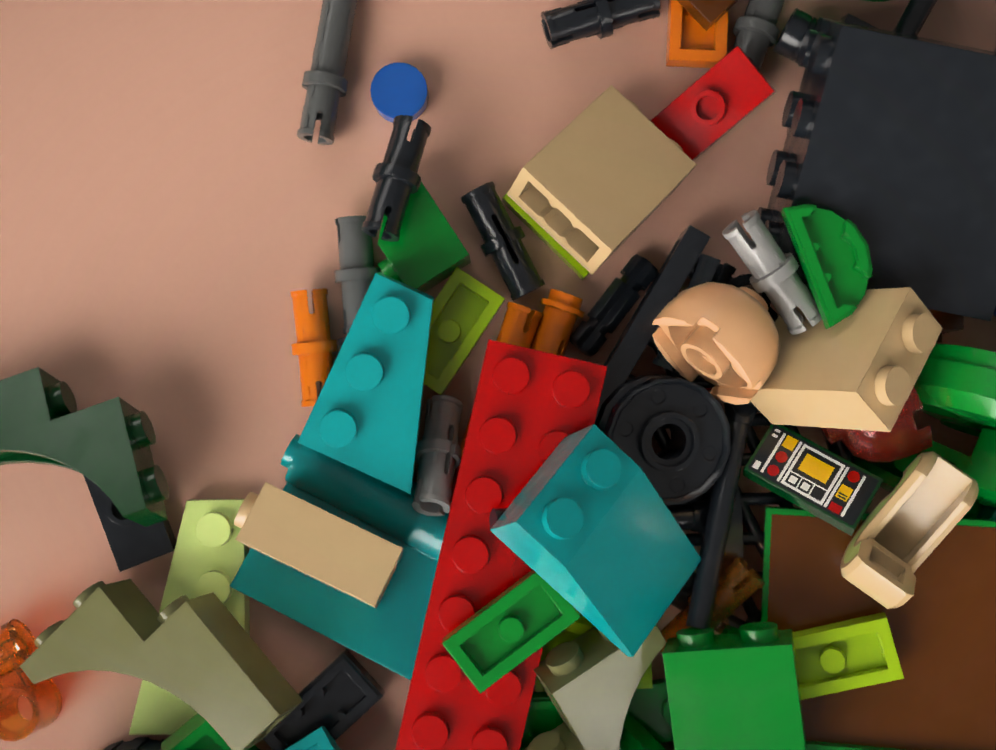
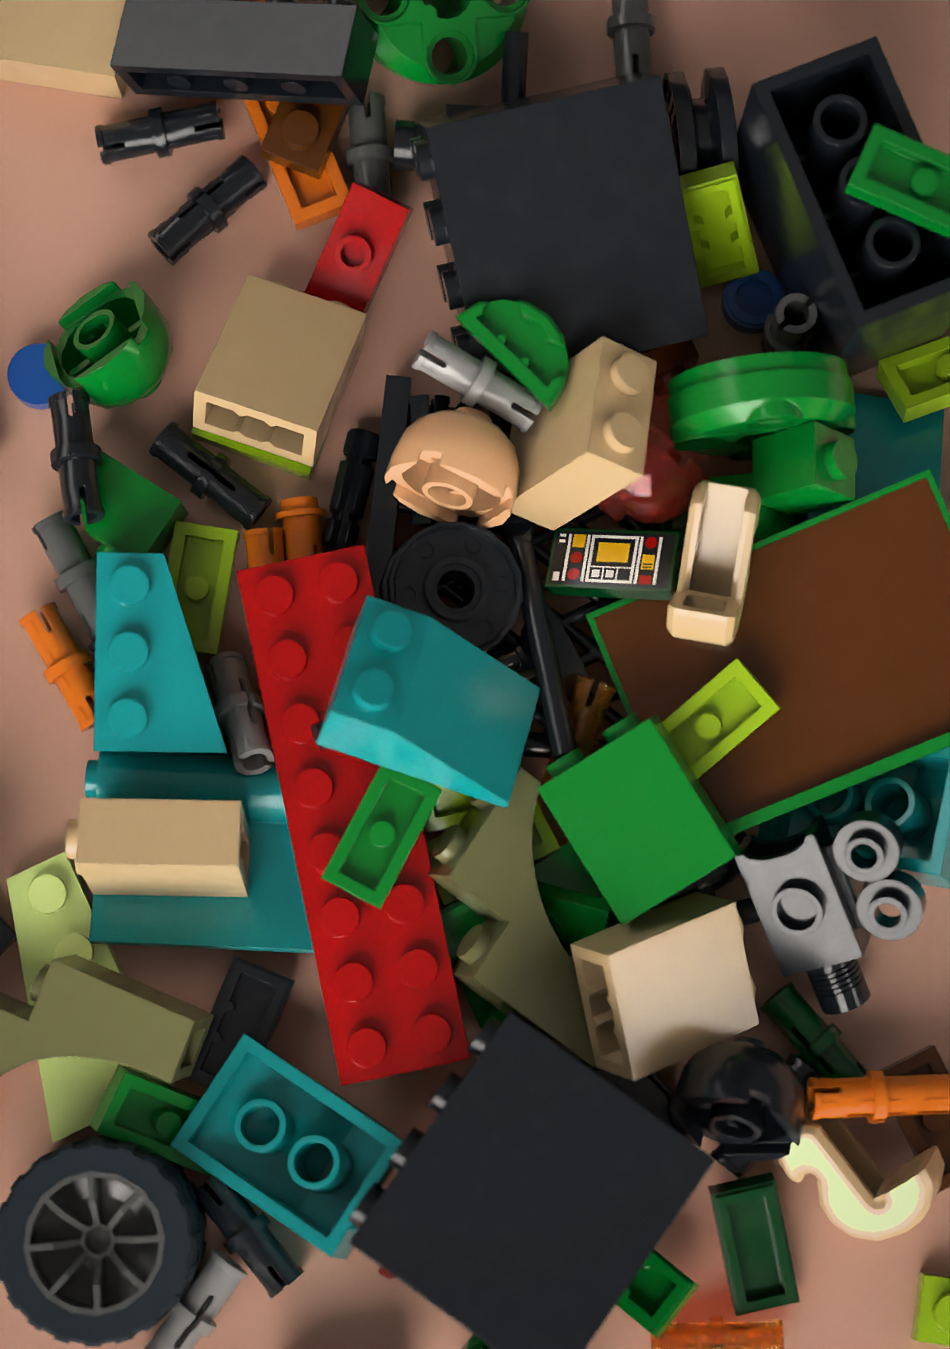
camera: 30 degrees left, 5 degrees down
none -> green cylinder [44,281,173,409]

